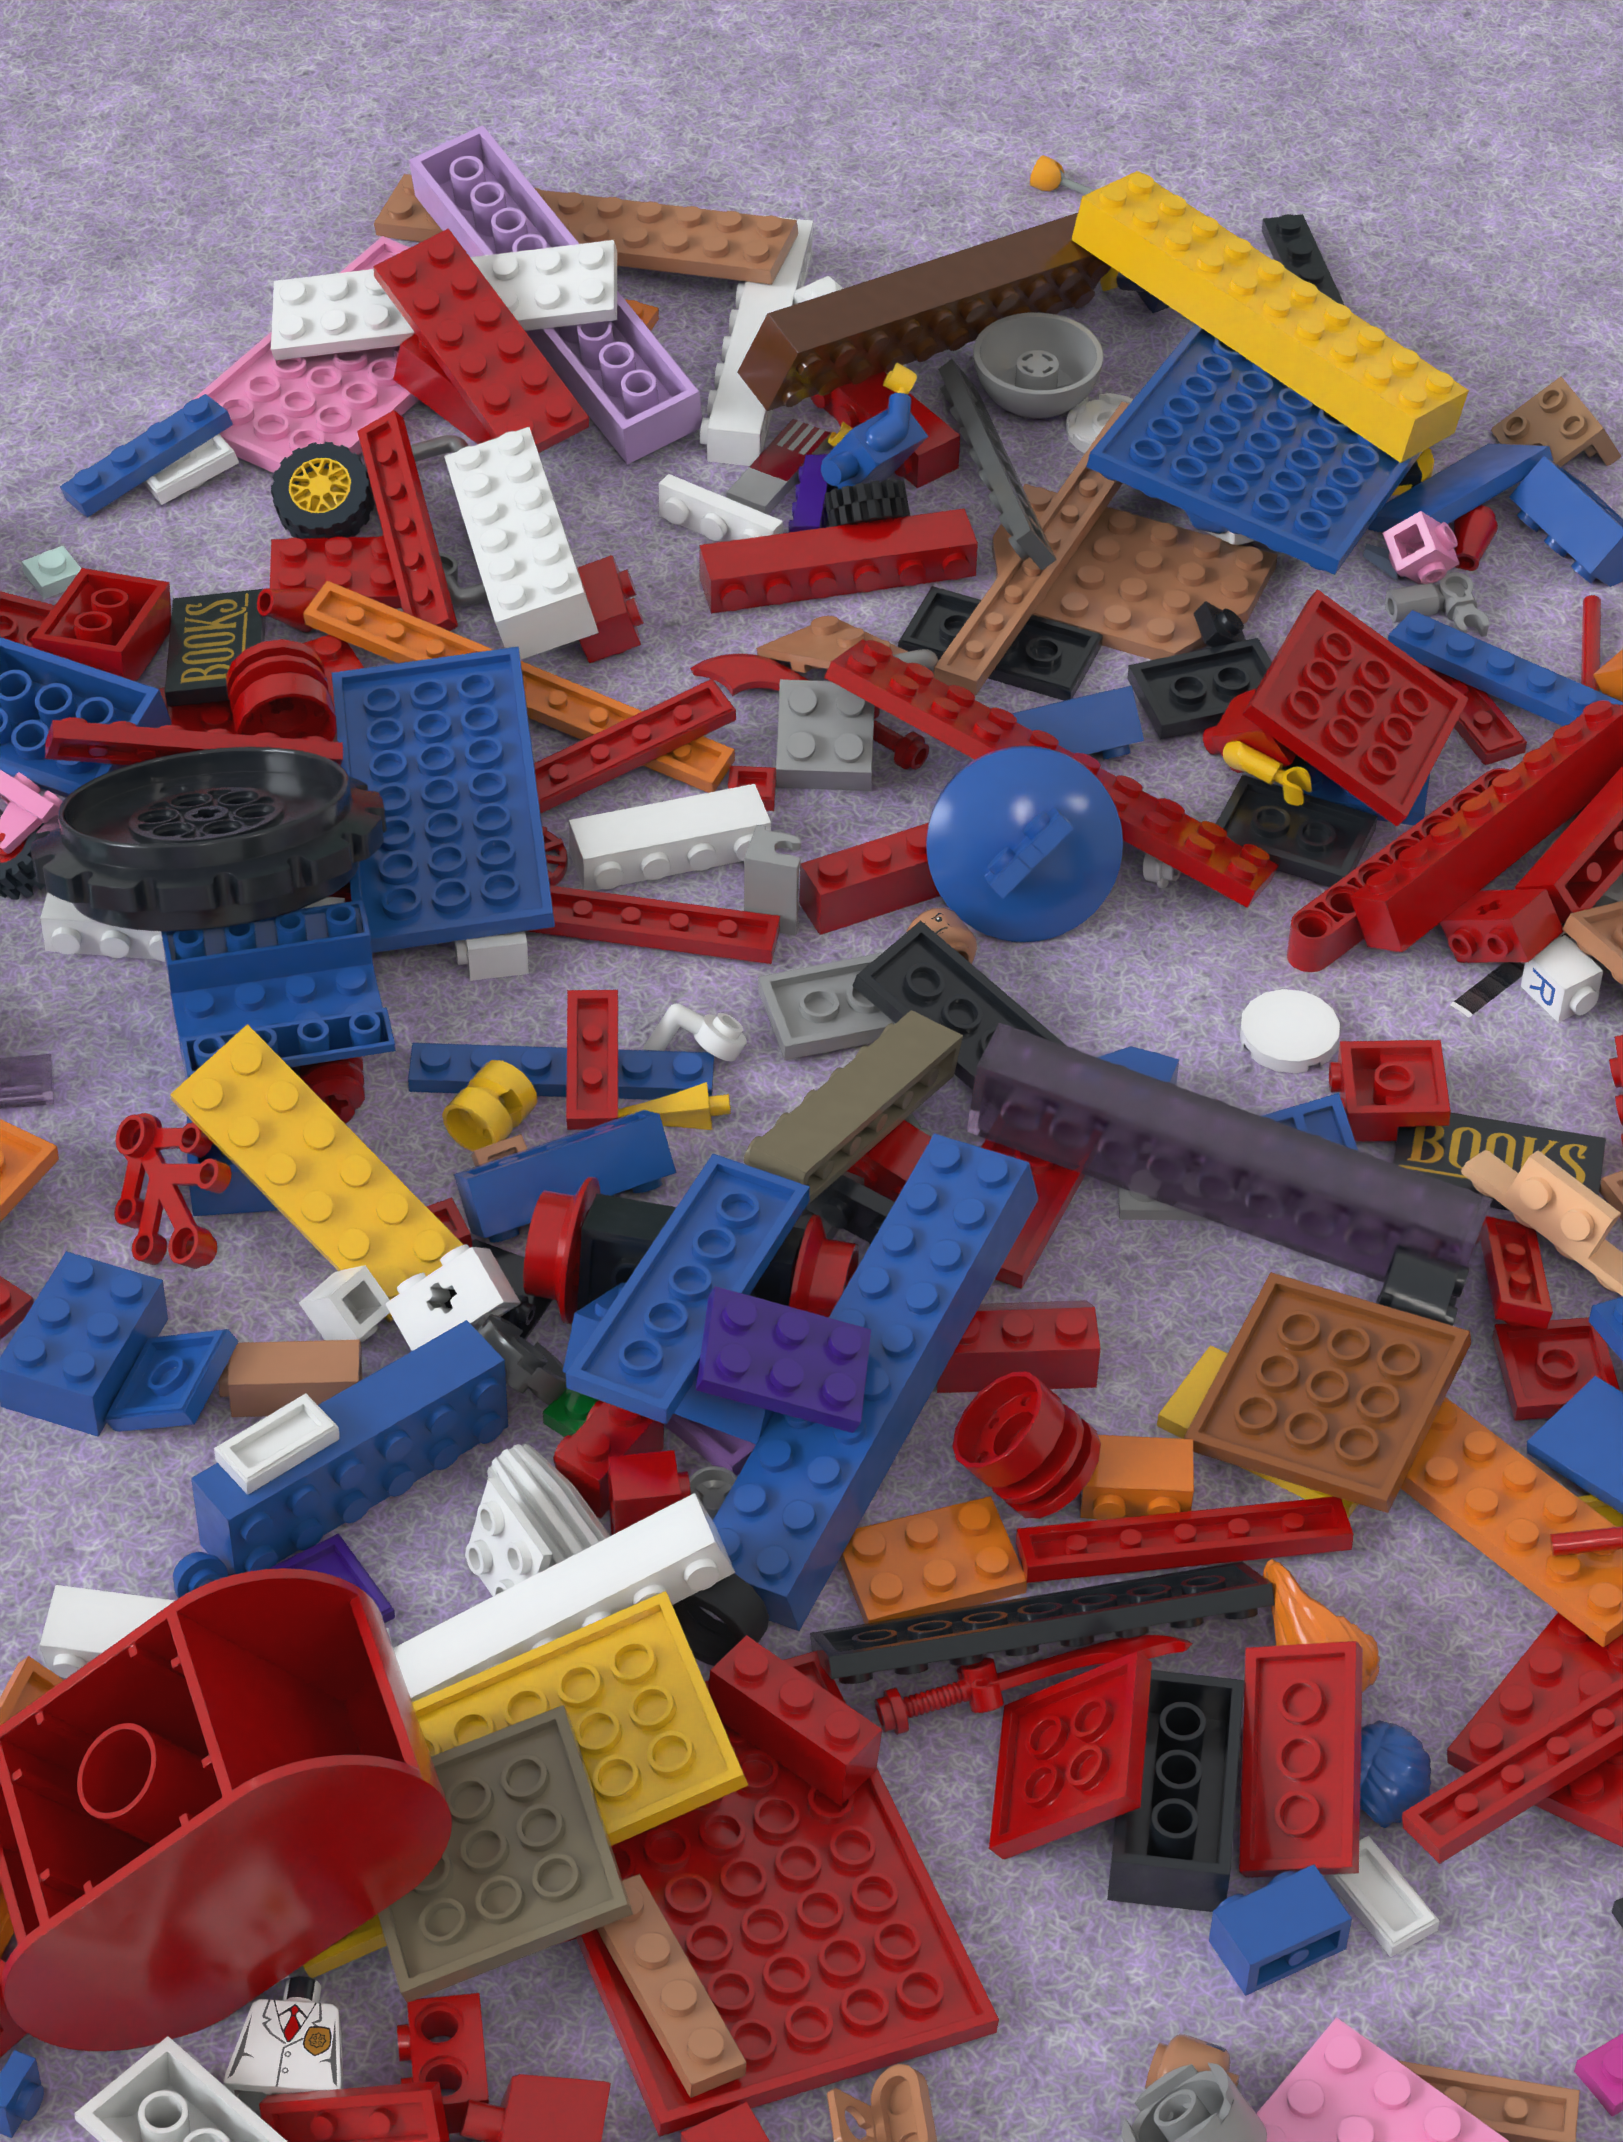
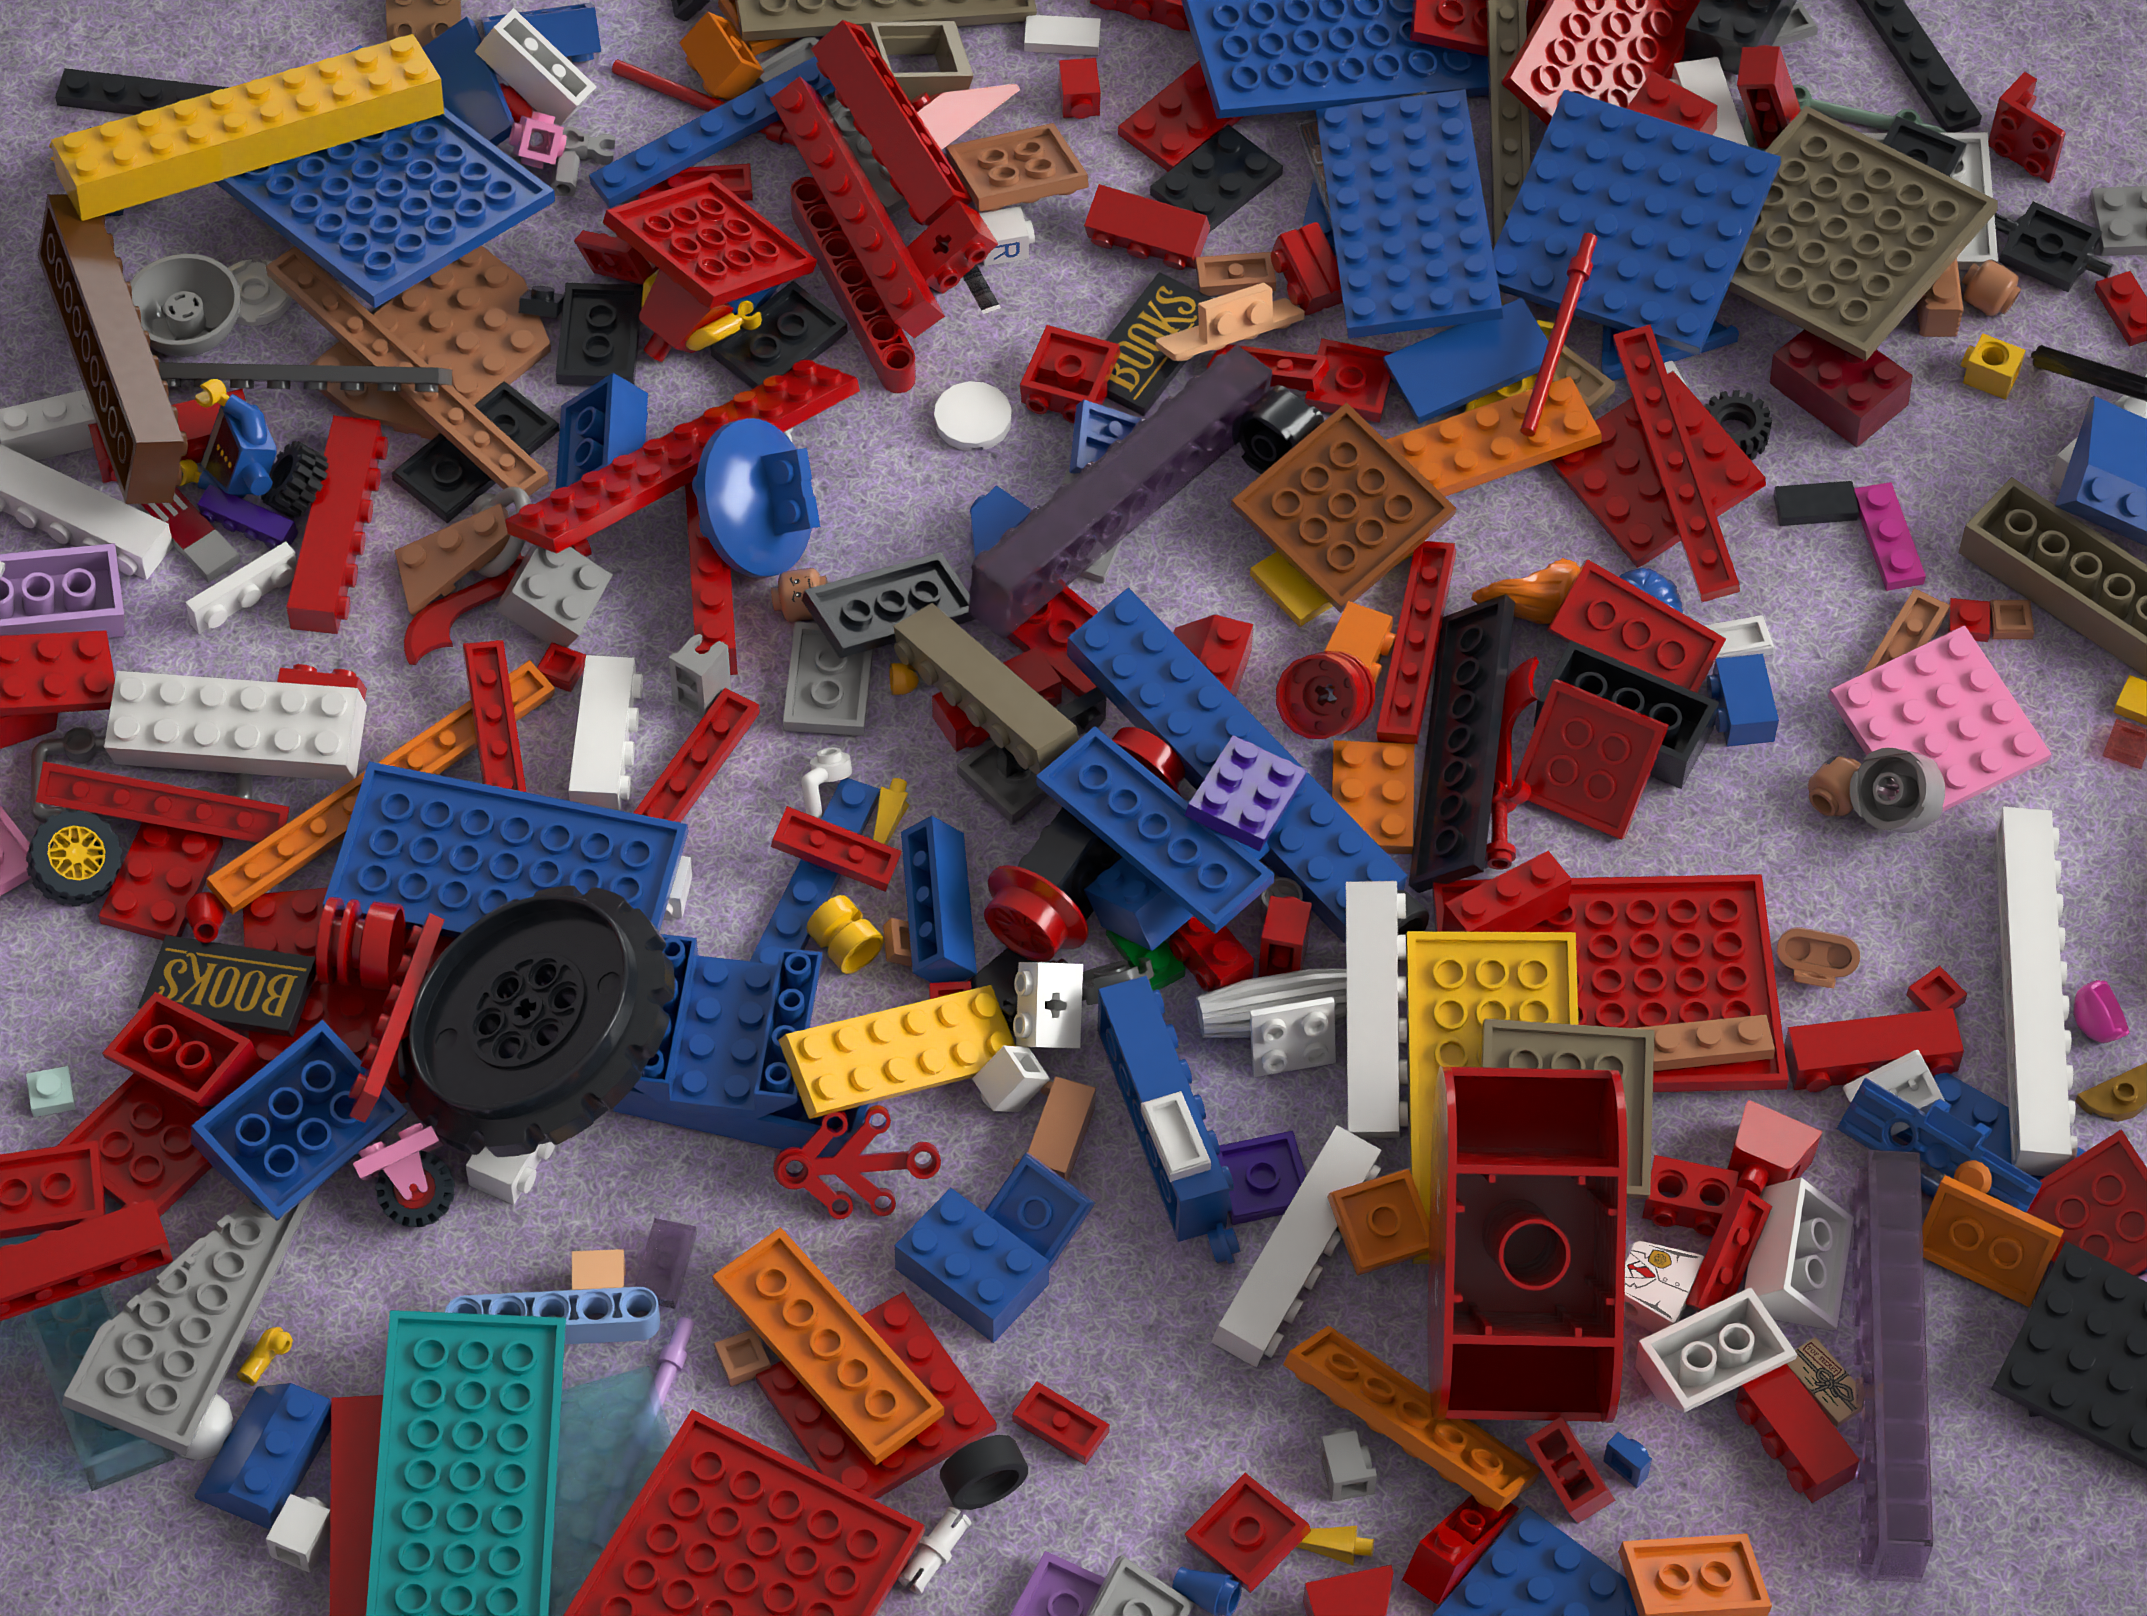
camera: 70 degrees left, 10 degrees up
none -> white brick [474,8,596,126]

